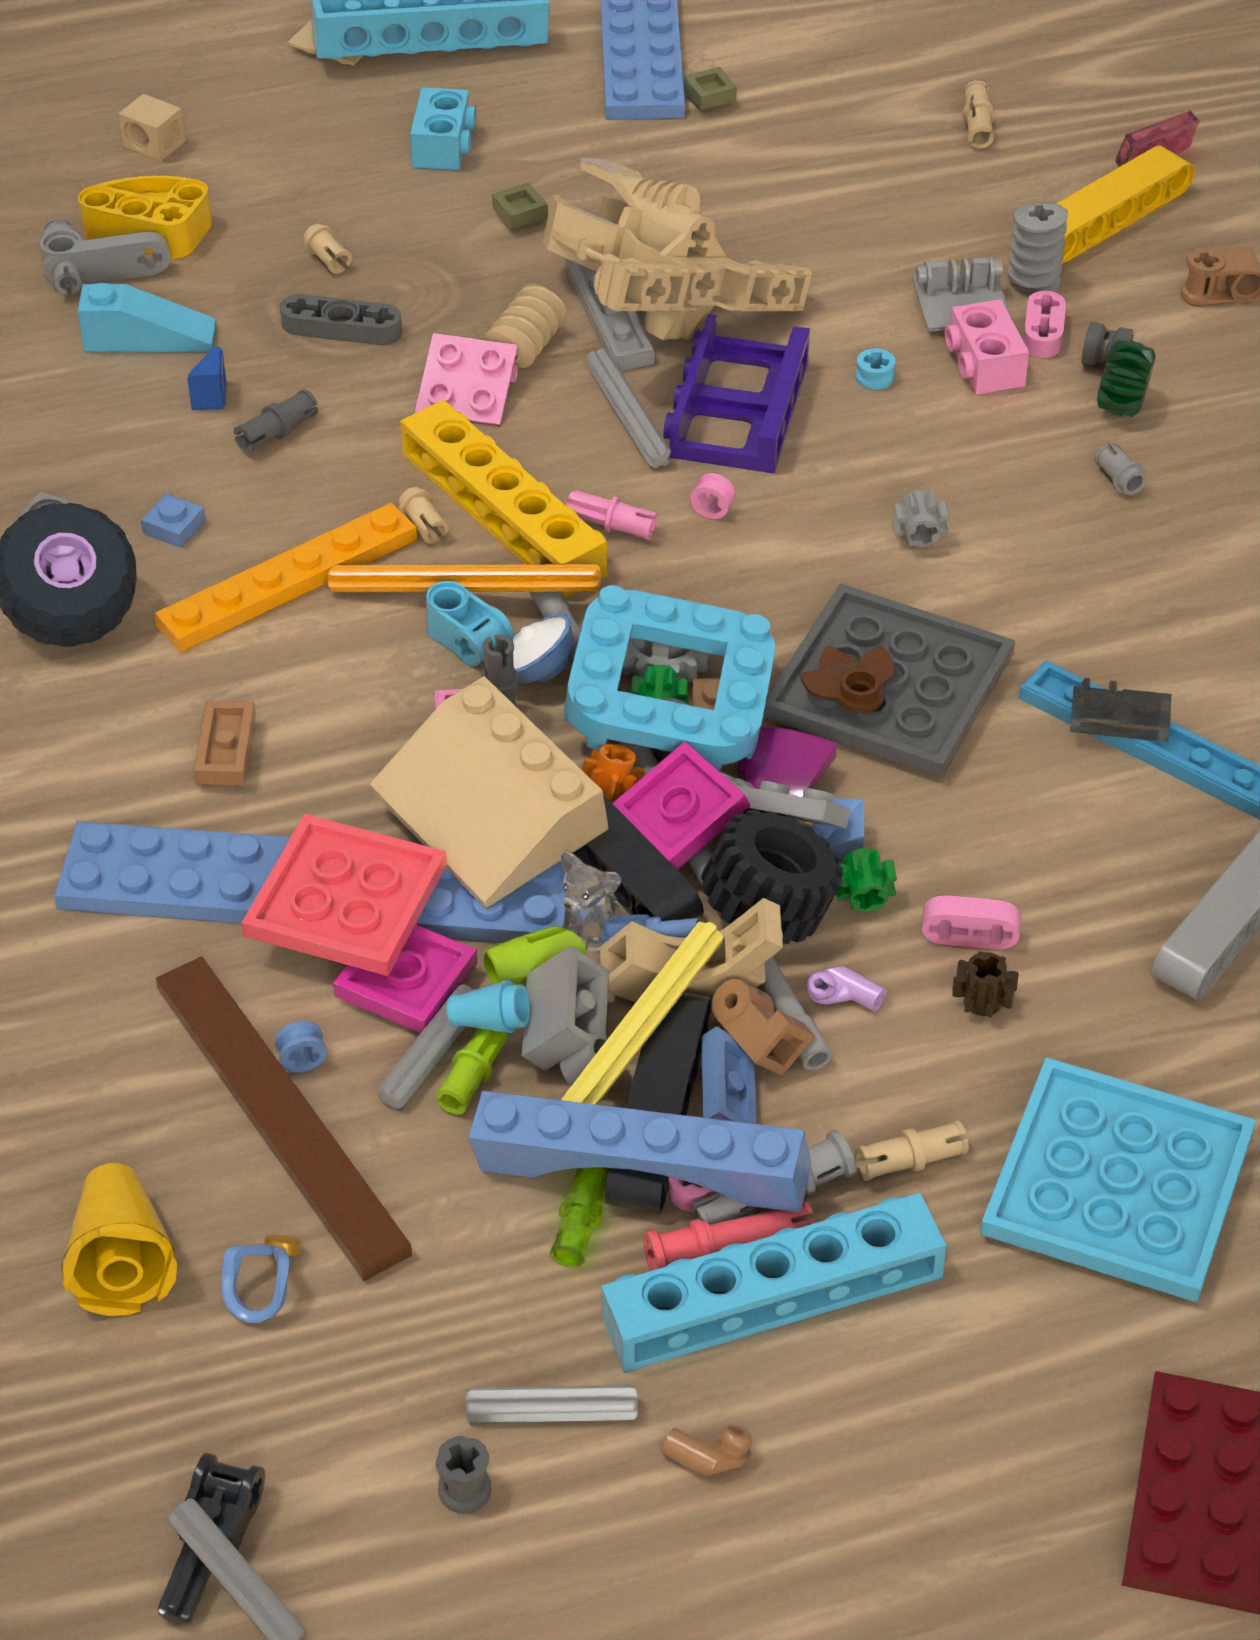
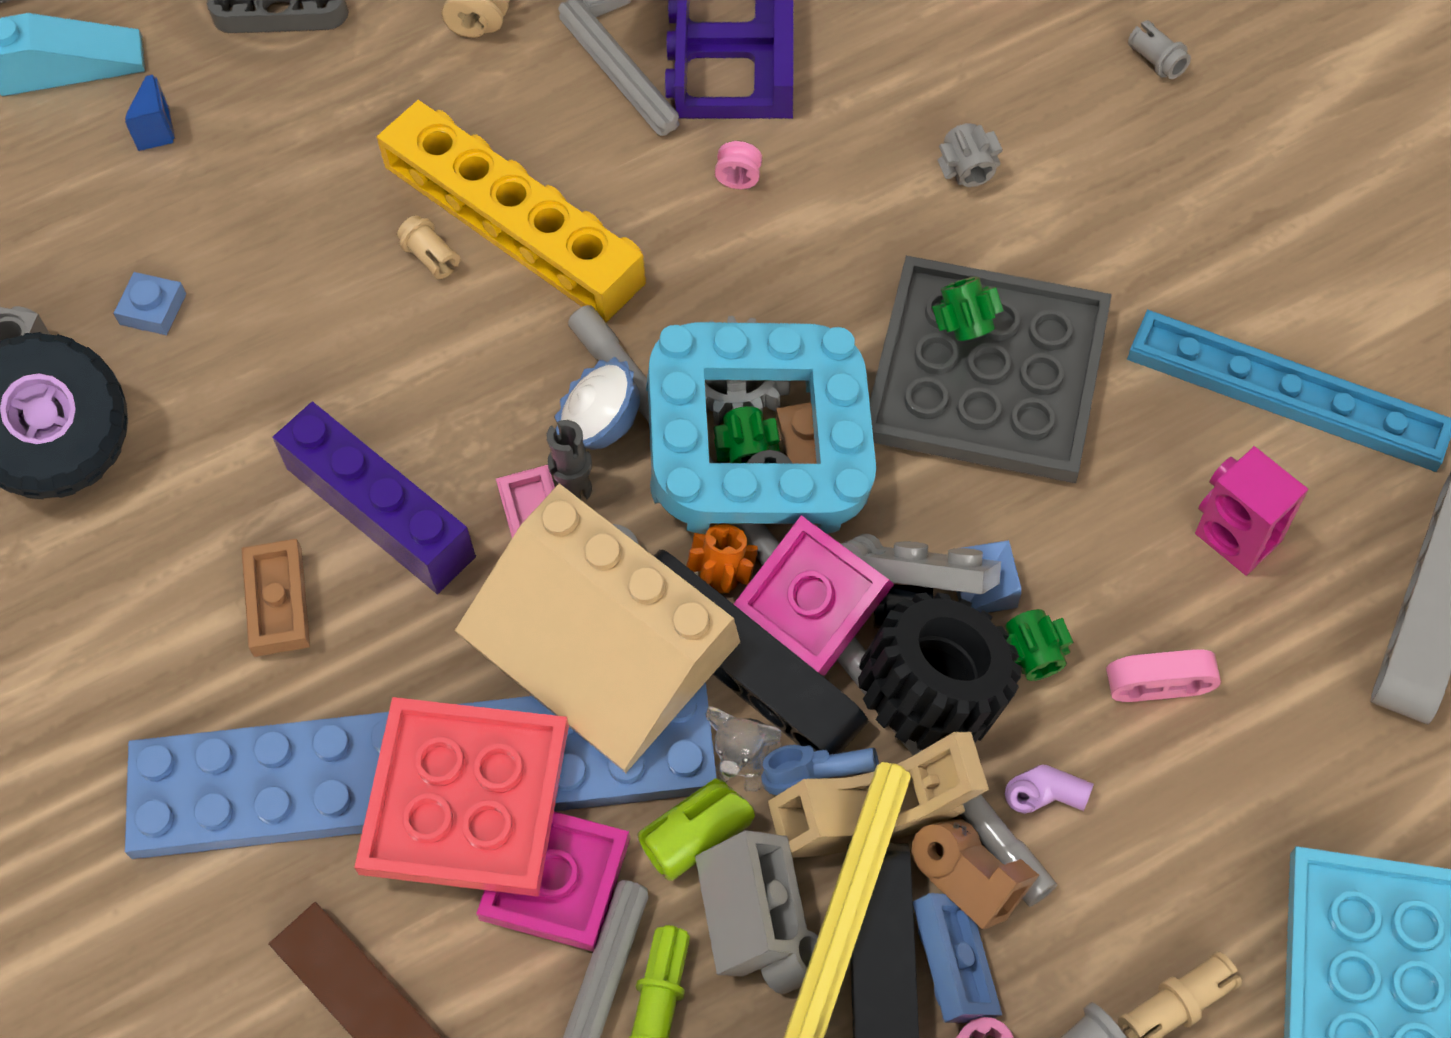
camera: 10 degrees left, 15 degrees up
light orange plate [154,502,417,653] -> none
dark grey pin [233,389,319,453] -> none
medium blue bush [275,1021,327,1073] -> none
light orange axle [328,564,602,592] -> none
bright pink hinge [415,333,518,426] -> none
medium azure piece [426,581,513,667] -> none
medium azure cone [447,980,530,1033] -> none
bright pink axle [566,490,658,540] -> none
magenta brick [737,727,837,822] -> none
reddish brown plate [800,646,894,713] -> none
dark brown gear [952,951,1019,1017] -> none
clear smoke plate [1070,678,1172,742] -> none
none -> dark purple brick [272,401,476,595]
none -> green gear [932,276,1004,341]
none -> dark pink brick [1195,446,1308,576]

